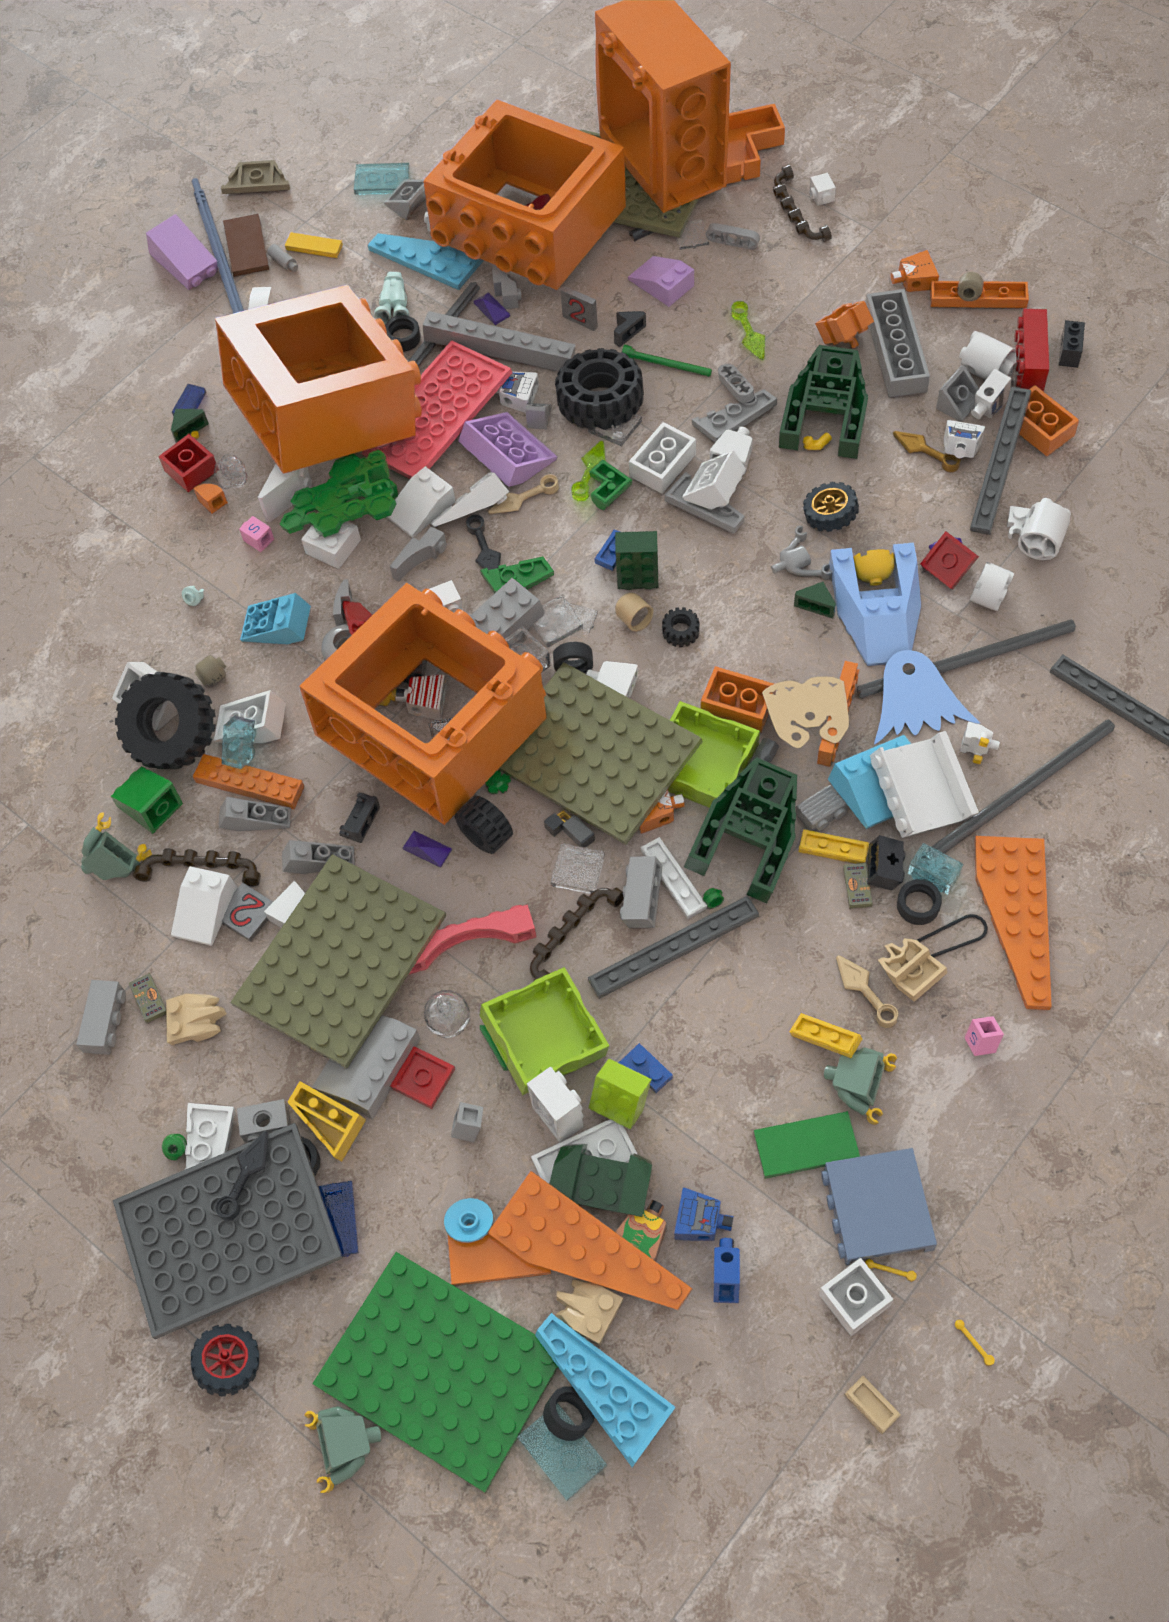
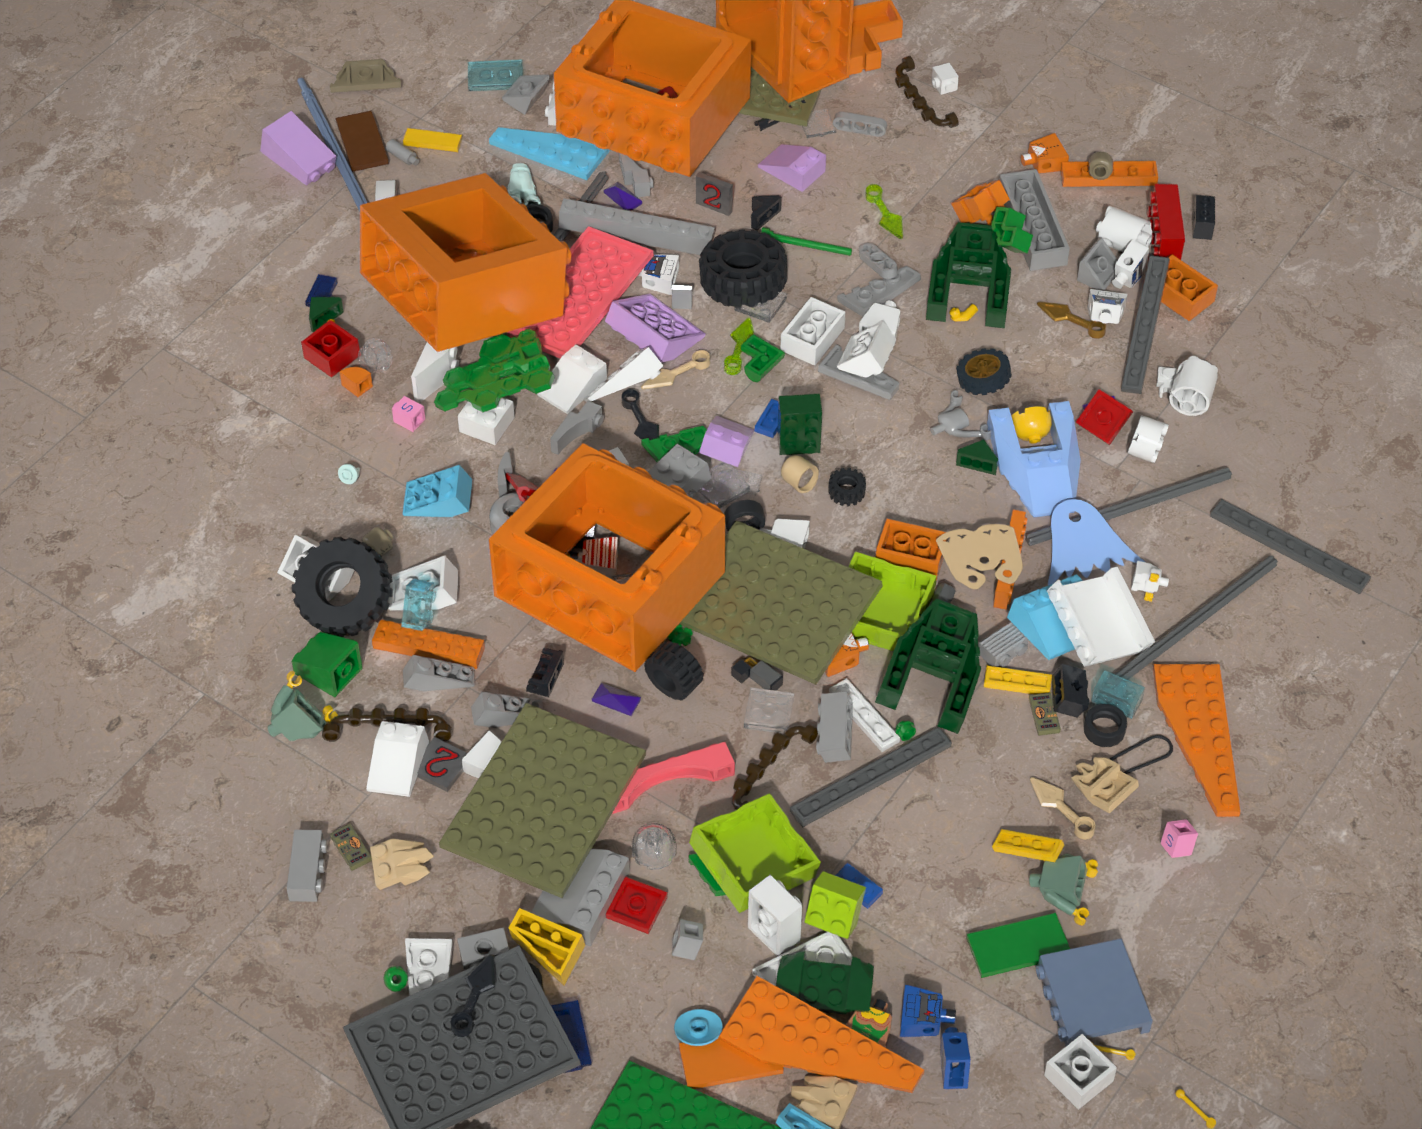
camera: 10 degrees left, 10 degrees down
none -> lavender slope [699,416,754,467]
none -> green brick [991,207,1033,254]

